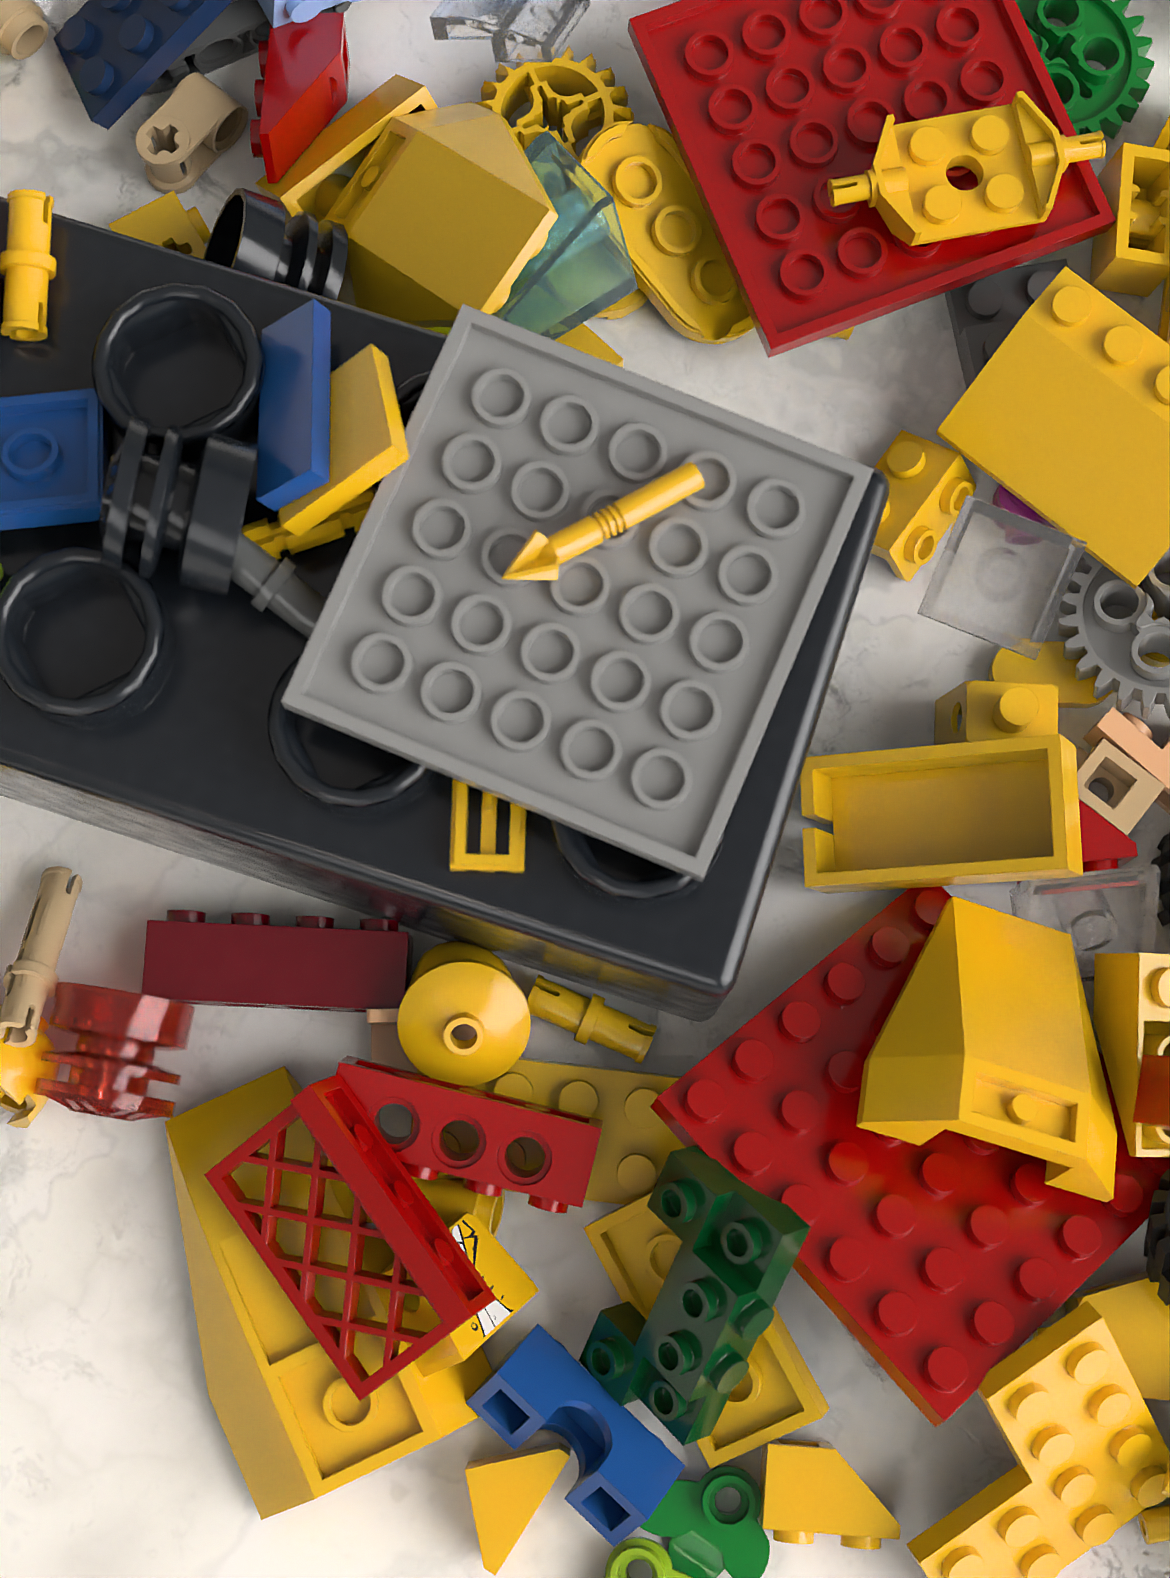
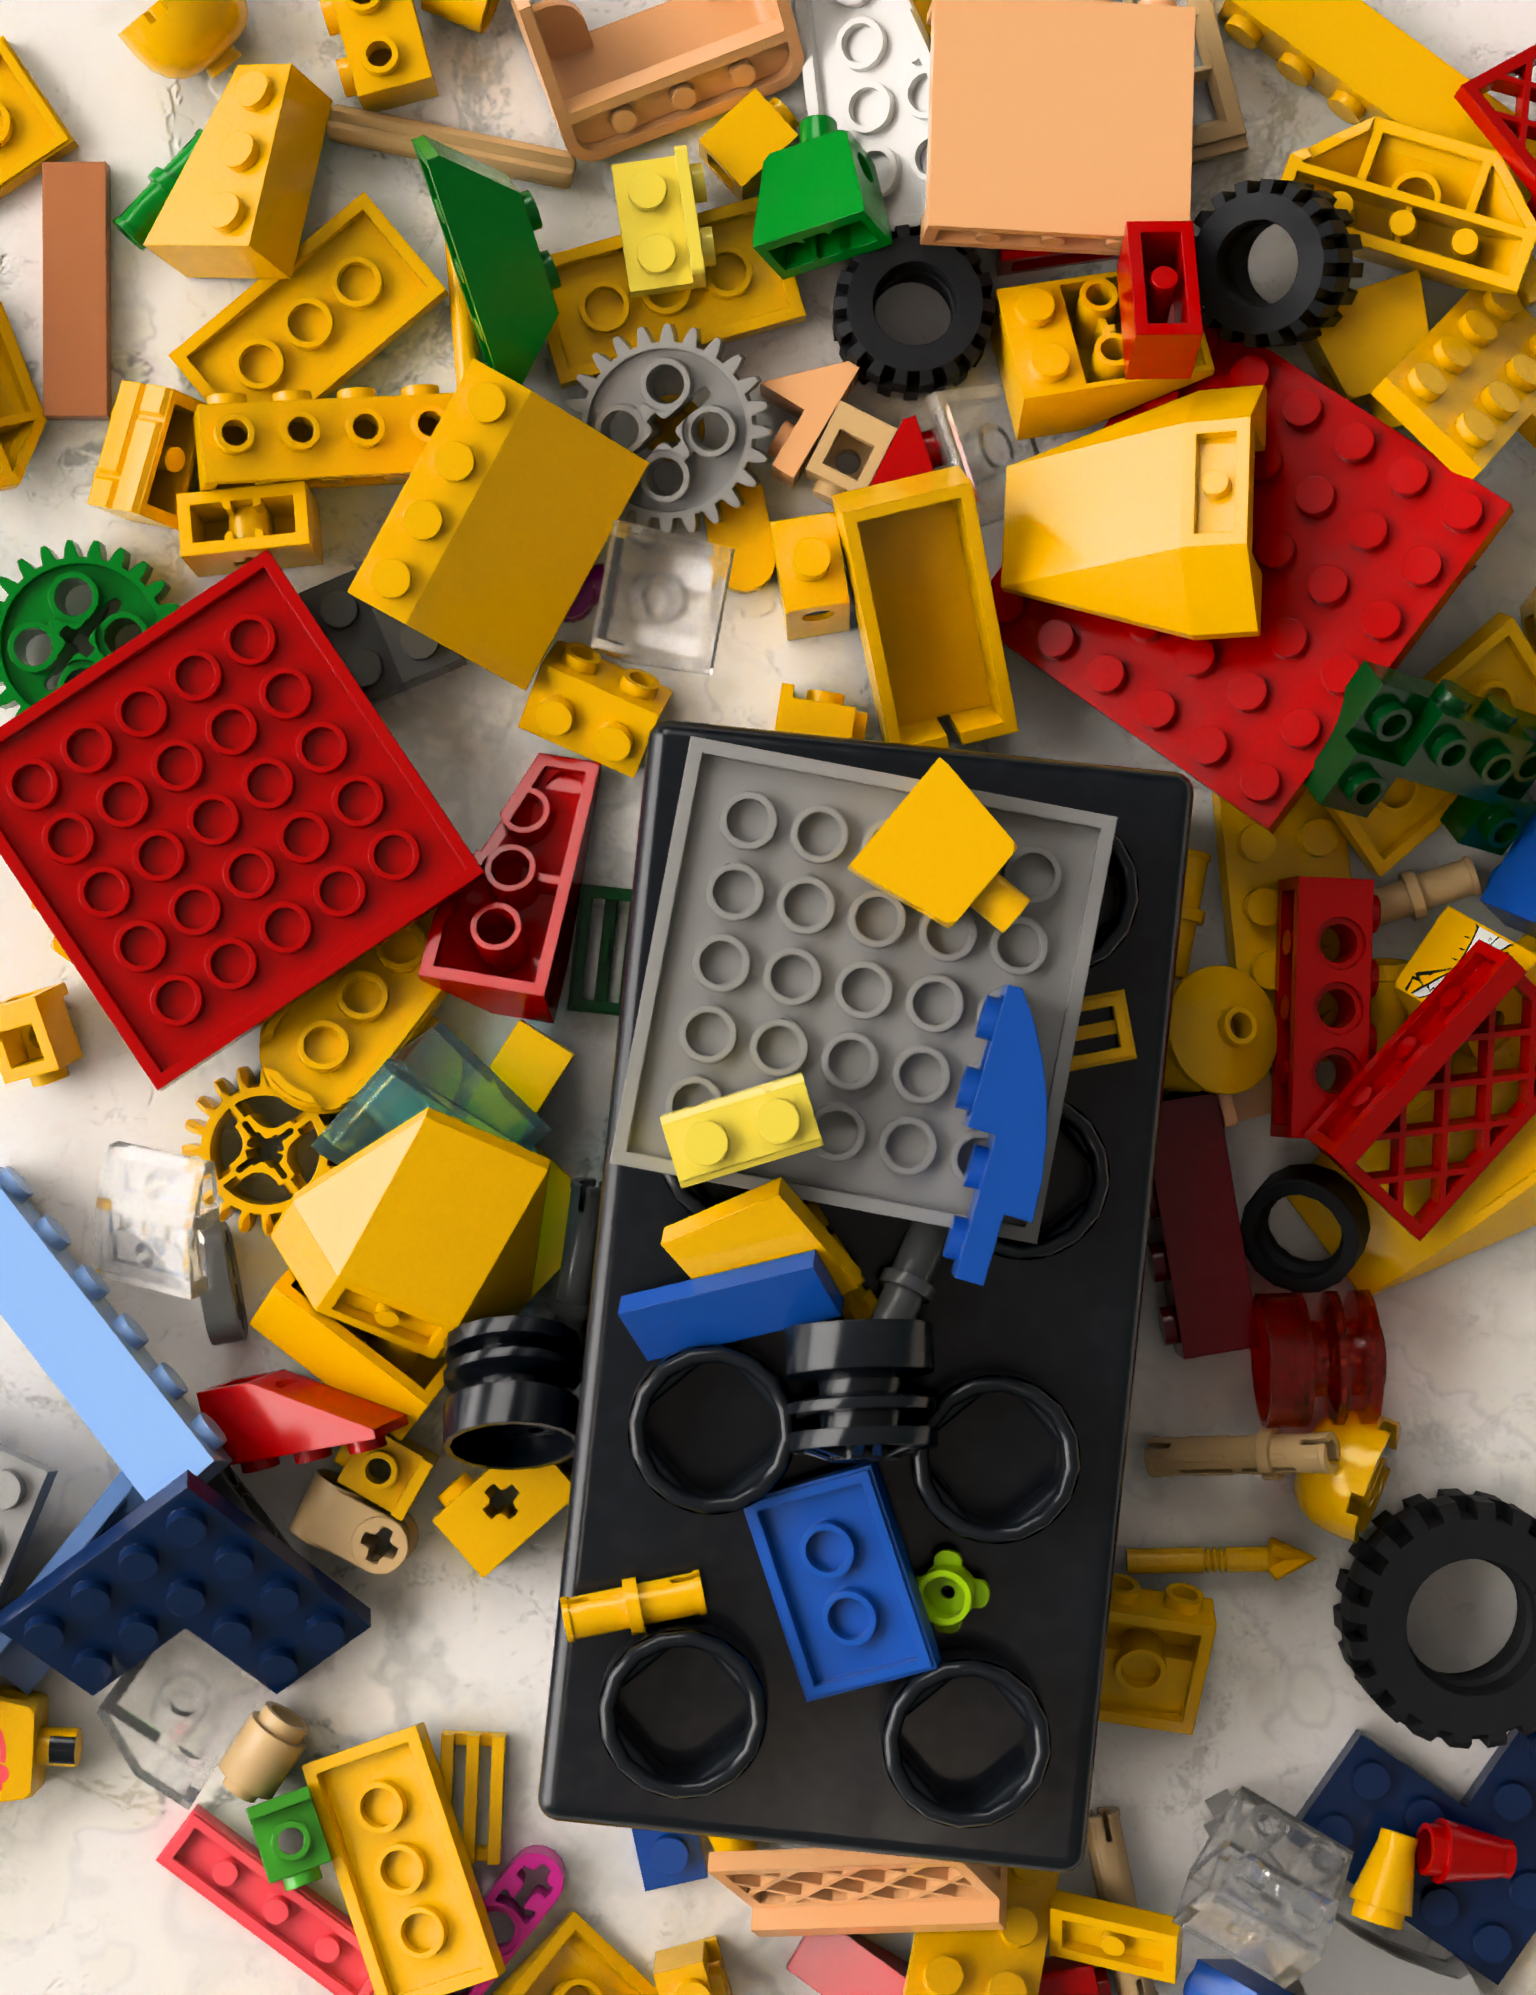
camera: 100 degrees left, 10 degrees up
yellow piece [501,461,705,580] -> none
yellow plate [827,91,1106,246] -> none
none -> dark grey beam [191,1221,248,1346]
none -> yellow brick [334,1433,440,1521]
none -> red wedge [418,753,602,1024]
none -> light yellow brick [660,1072,824,1189]
none -> yellow brick [775,683,868,740]
none -> yellow torso [847,757,1031,933]
none -> blue slope [943,984,1047,1286]
none -> black tyre [1240,1164,1370,1293]
none -> tan pin [1374,856,1481,926]

